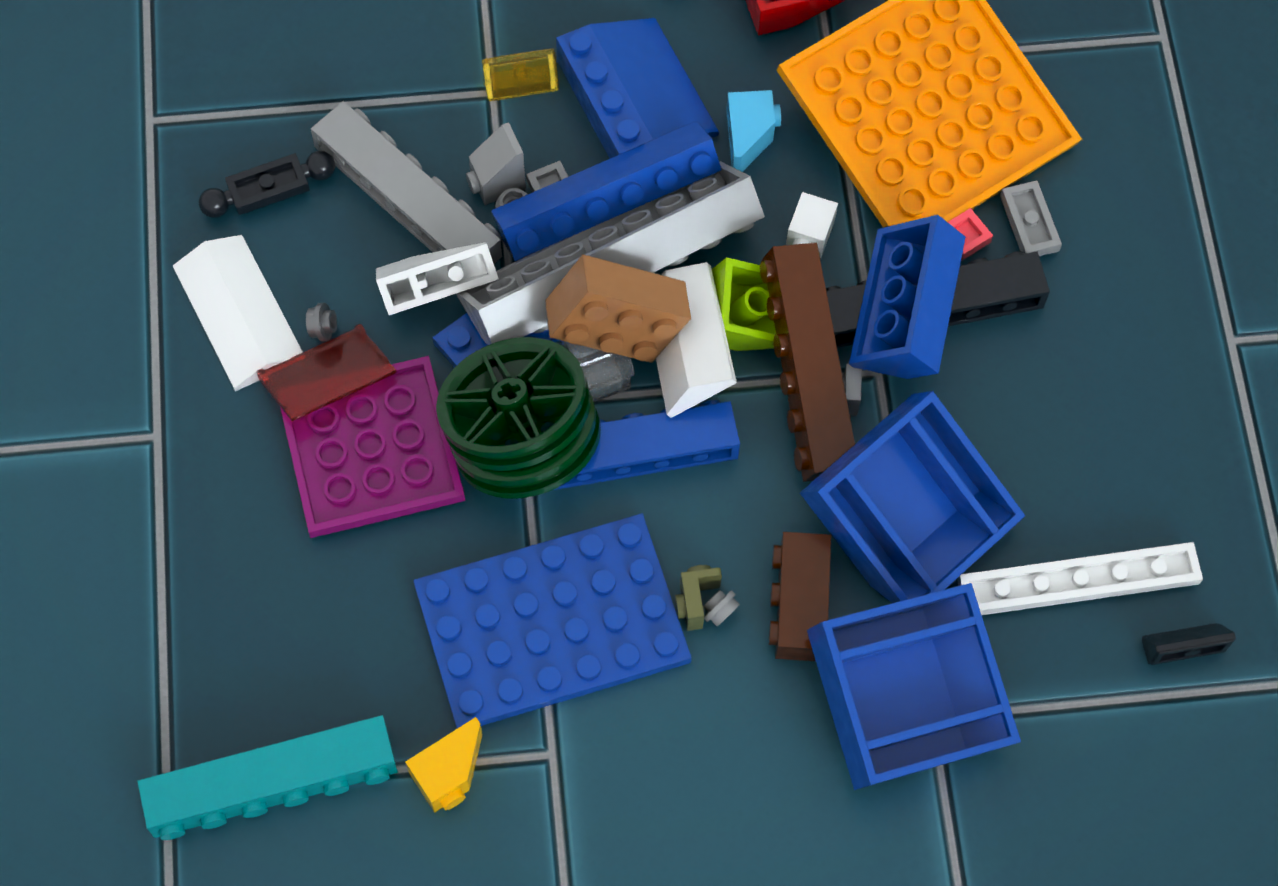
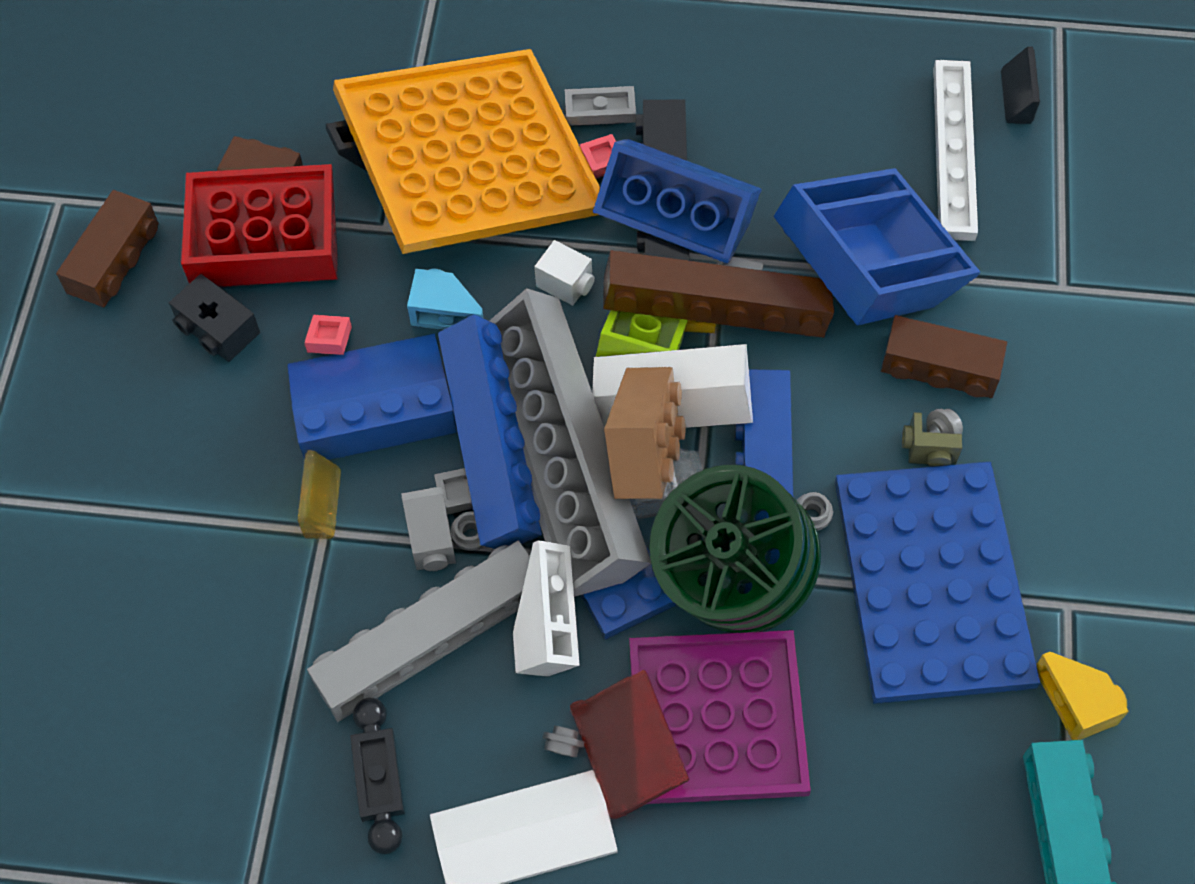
camera: 75 degrees left, 5 degrees down
blue slope [807,583,1021,790] -> none
none -> coral plate [304,315,352,355]
none -> light grey plate [797,492,833,531]

